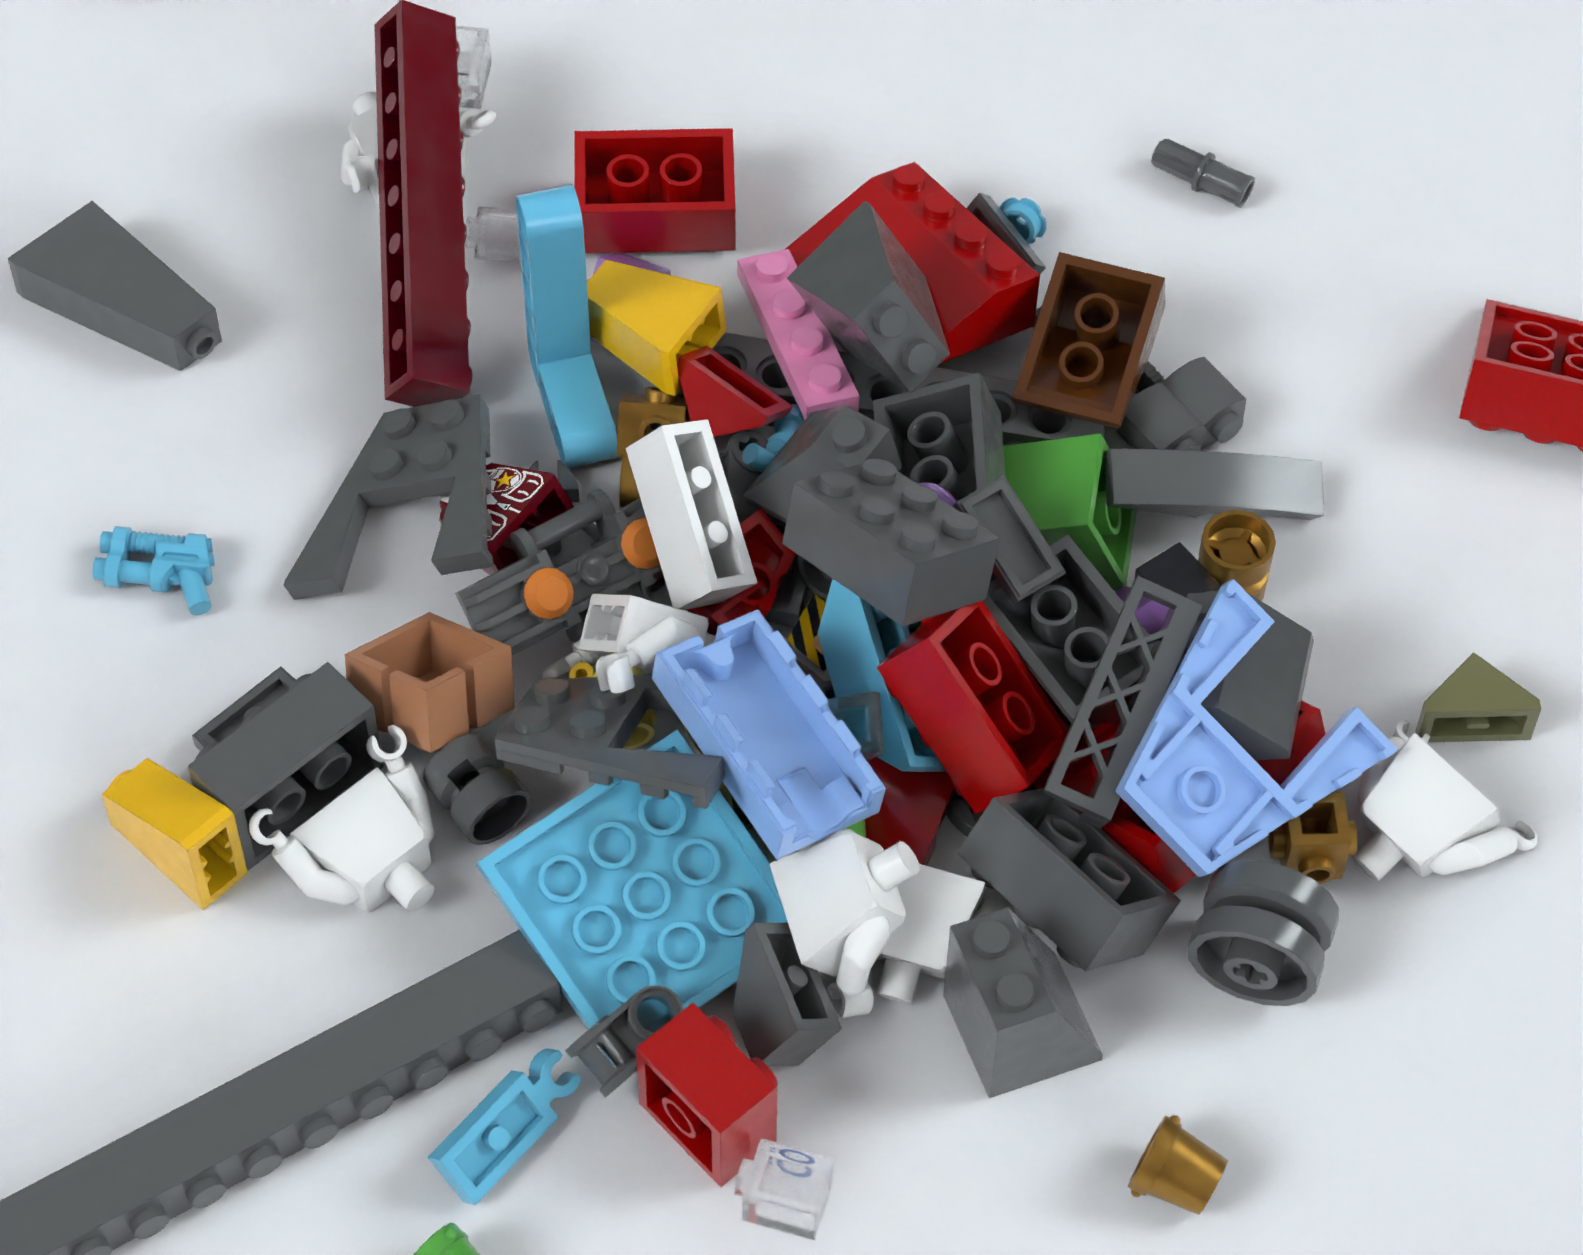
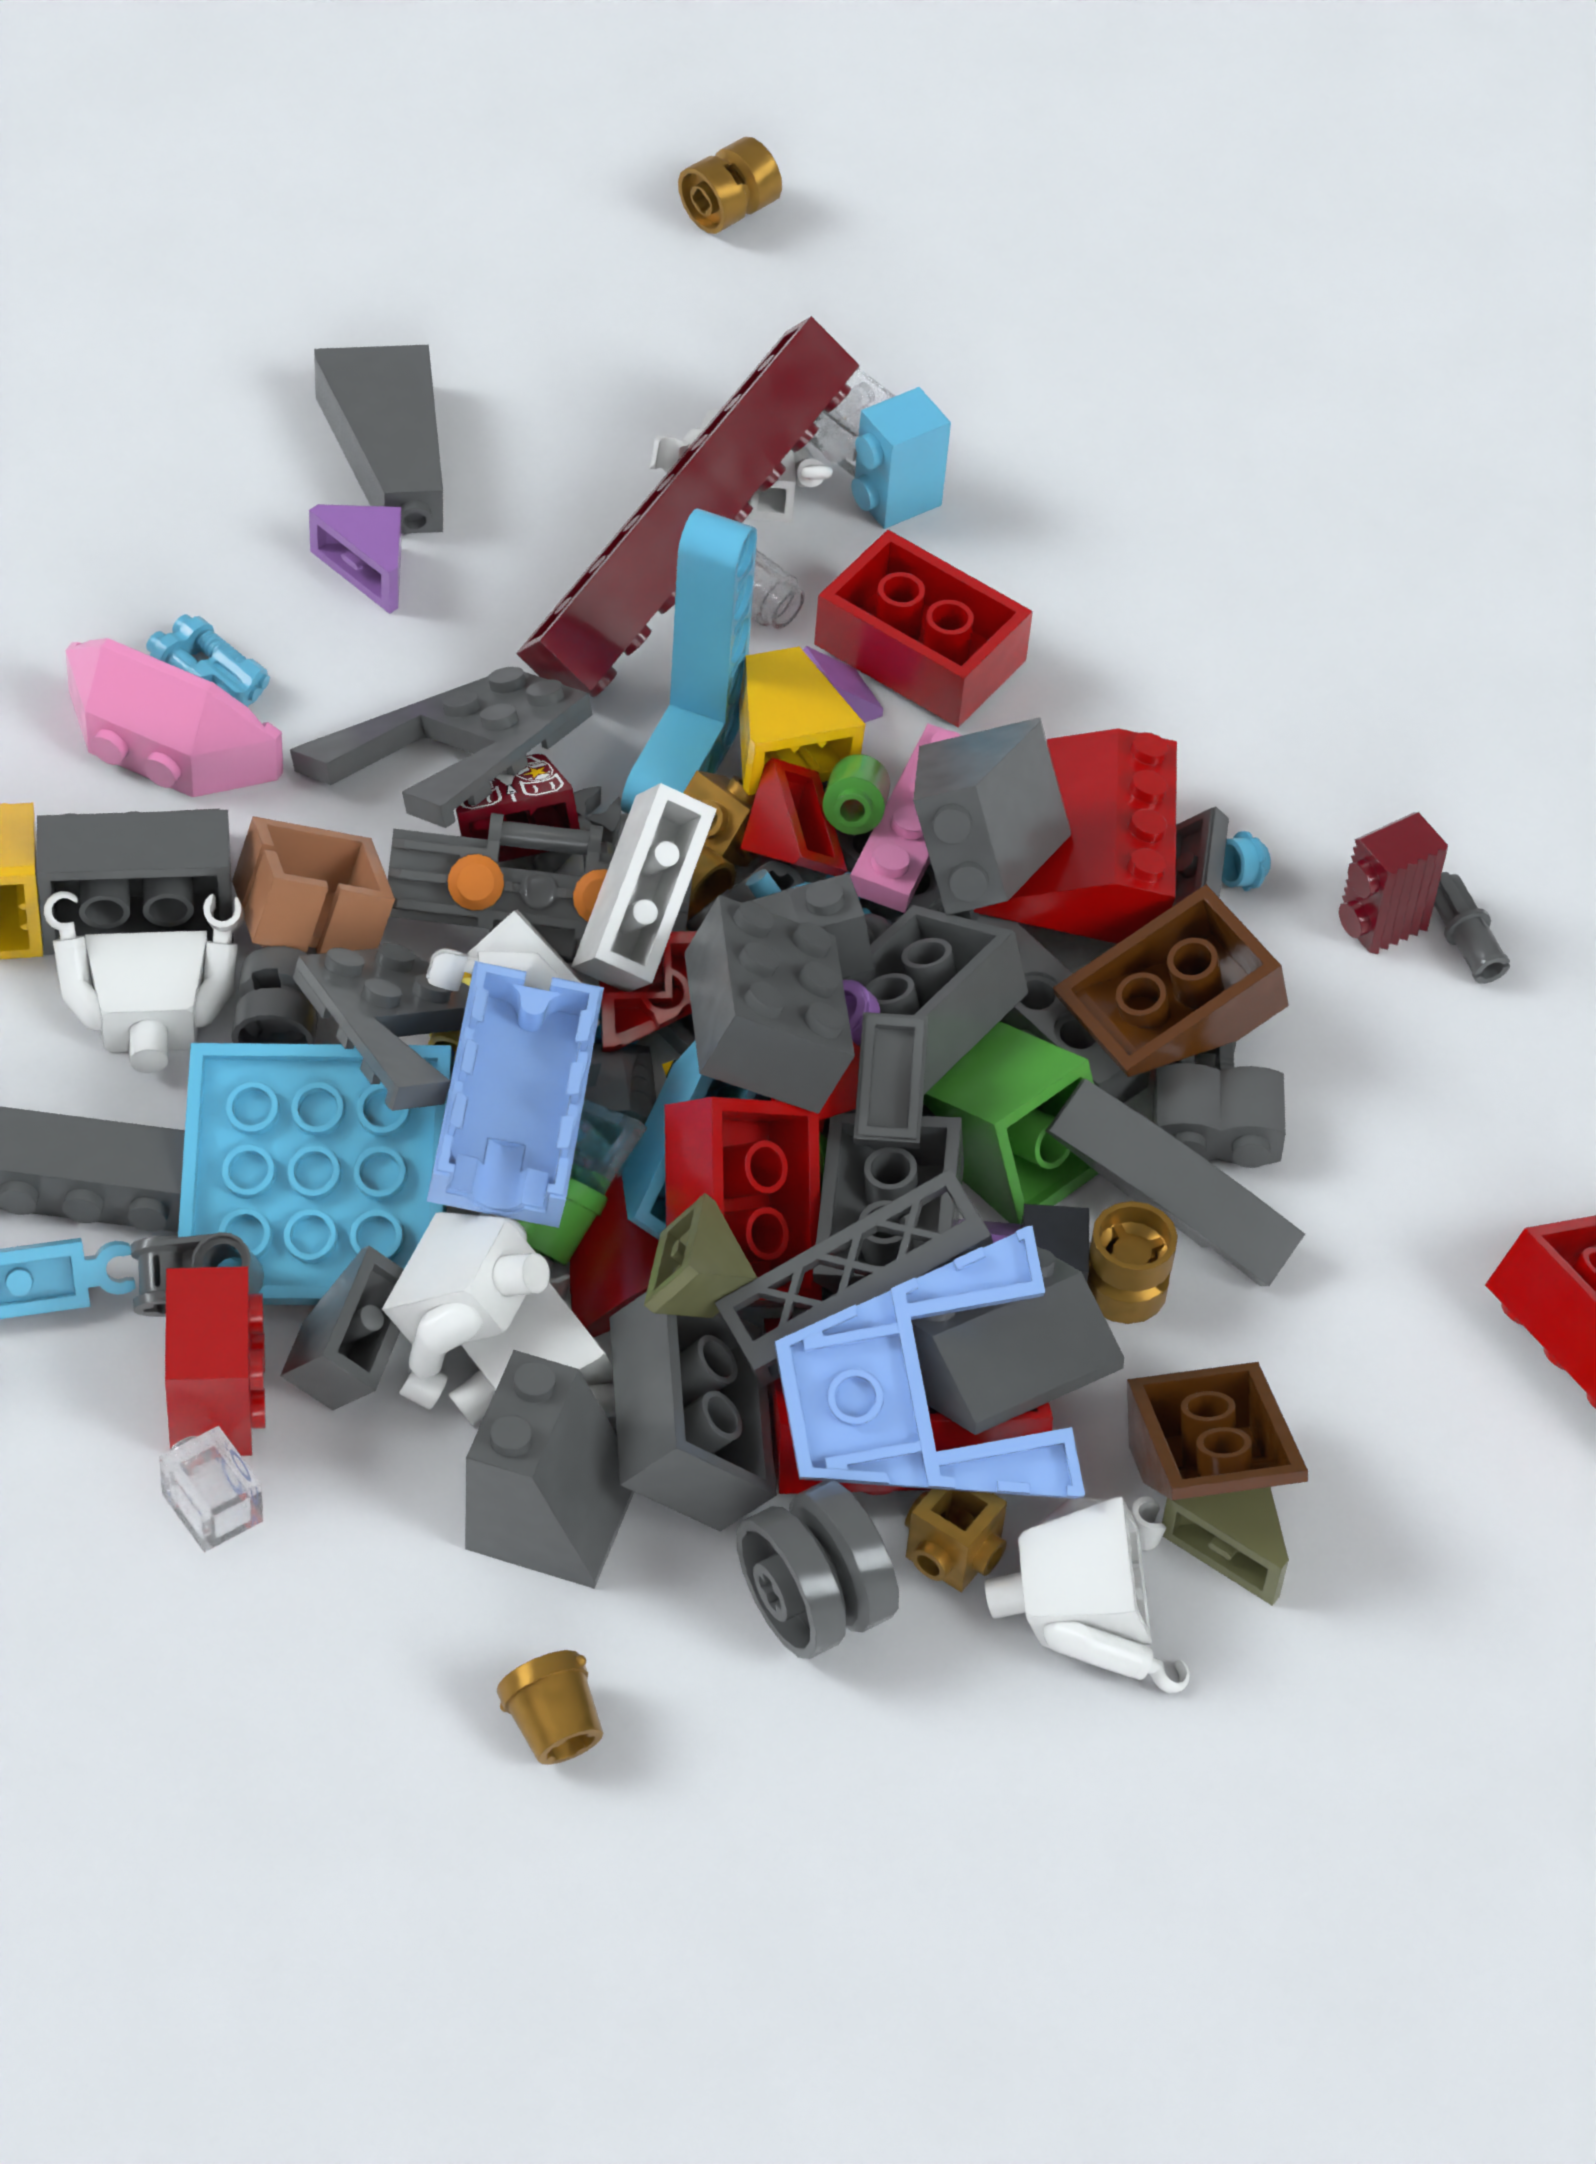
camera: 35 degrees right, 5 degrees down
none -> bright pink wedge [65,638,283,797]
none -> medium lavender slope [309,504,402,614]
none -> olive slope [644,1193,757,1318]
none -> bright green brick [823,754,890,835]
none -> medium azure brick [851,387,951,529]
none -> reddish brown slope [1127,1362,1308,1500]
none -> dark red brick [1338,812,1448,954]

